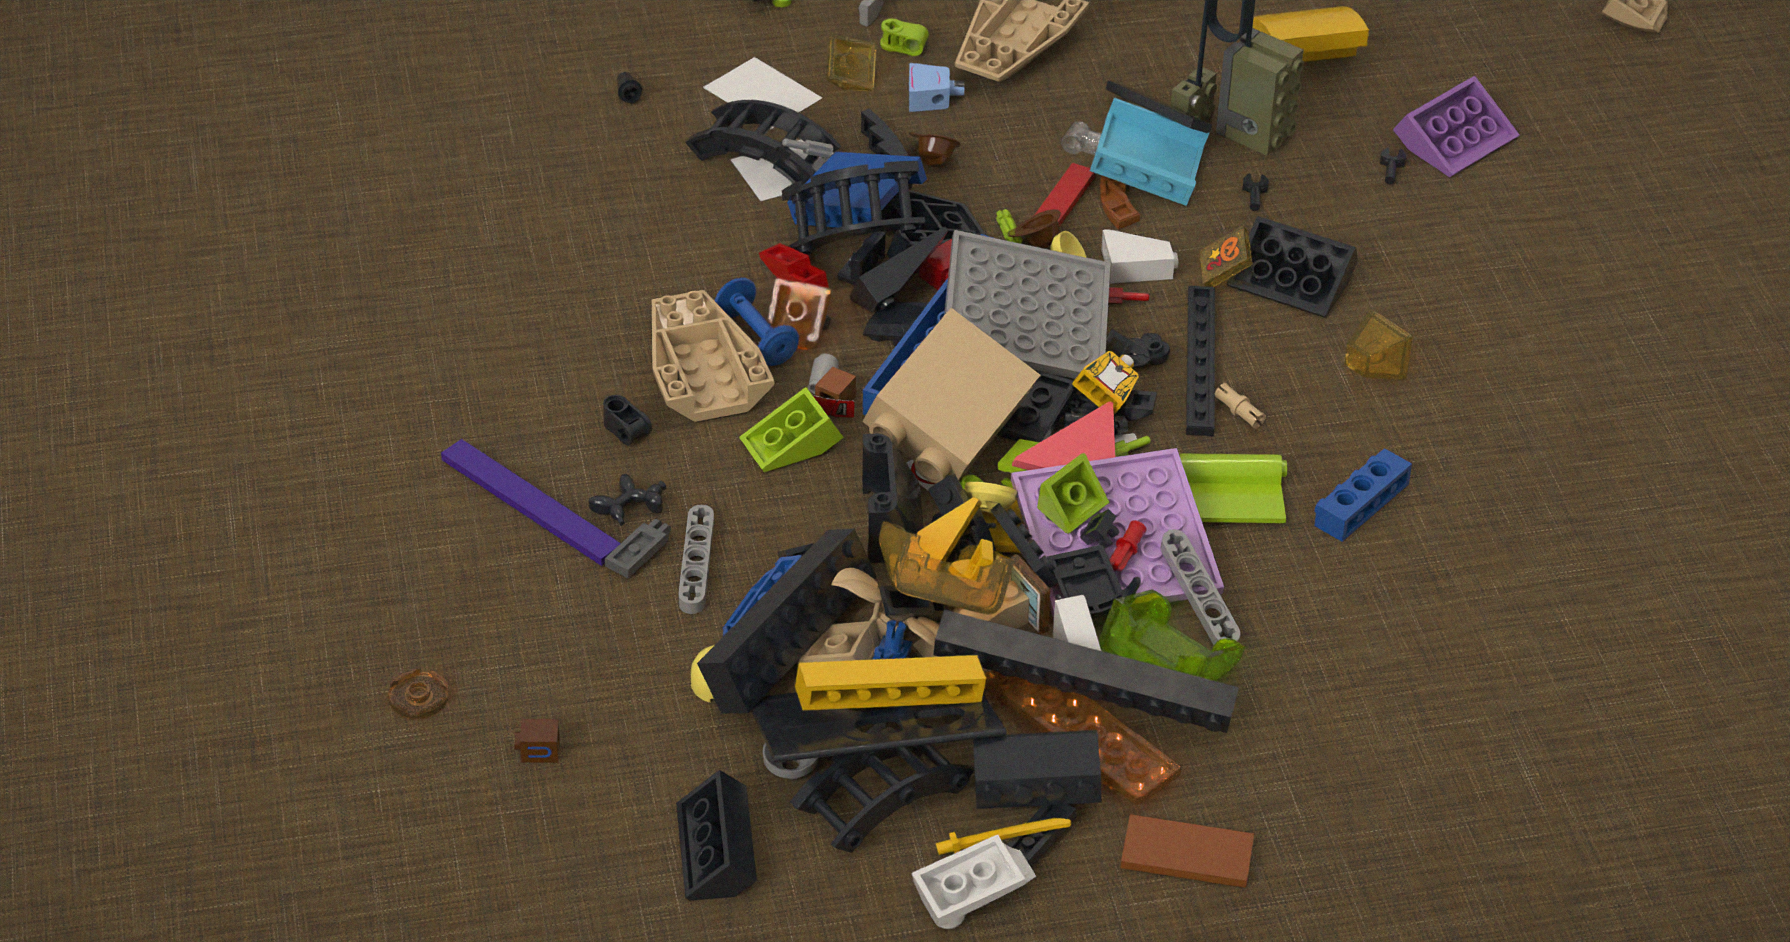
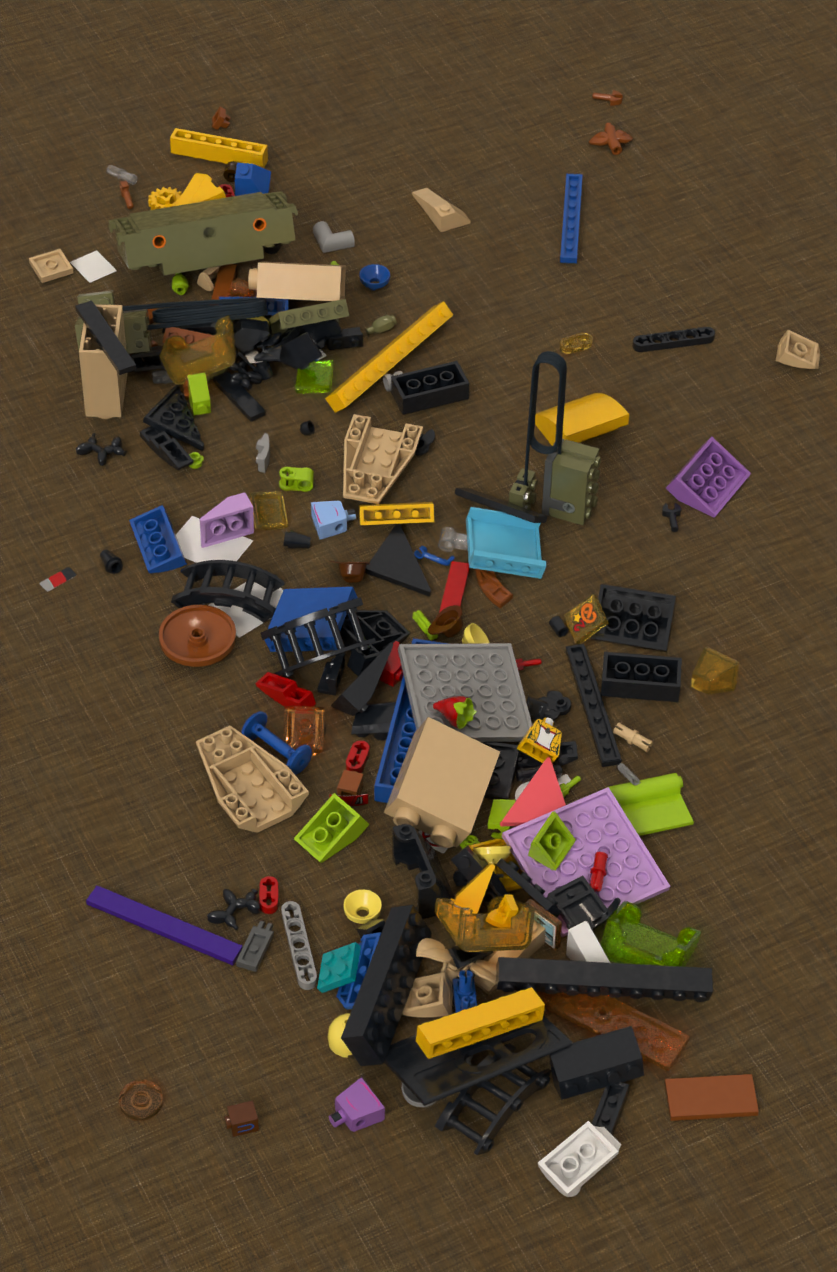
camera: 15 degrees left, 5 degrees up
black piece [603,395,653,446] -> none
black slope [676,770,757,901] -> none
light grey axle [782,138,833,159] -> none
light grey cone [808,354,839,394] -> none
black slope [861,109,912,189] -> none
yellow sword [935,818,1071,855] -> none
black tile [1080,509,1120,549] -> none
white slope [1101,229,1178,283] -> none
light grey beam [1160,529,1240,652] -> none
black bar [1242,173,1269,211] -> none
blue brick [1314,448,1412,542] -> none
none -> sticker [39,567,77,592]
none -> blue slope [129,505,187,573]
none -> dark orange dish [159,605,236,667]
none -> lavender slope [199,492,254,548]
none -> red beam [259,876,279,914]
none -> black cone [283,530,311,549]
none -> teal plate [317,942,361,993]
none -> medium lavender torso [329,1078,385,1132]
none -> light yellow piece [344,889,382,924]
none -> red beam [346,741,370,773]
none -> yellow brick [359,502,434,525]
none -> black tile [365,524,431,597]
none -> blue piece [414,546,455,566]
none -> black plate [415,429,436,456]
none -> hat [433,696,477,729]
none -> black hinge [549,616,569,637]
none -> black brick [601,652,682,702]
none -> light grey piece [617,763,641,785]

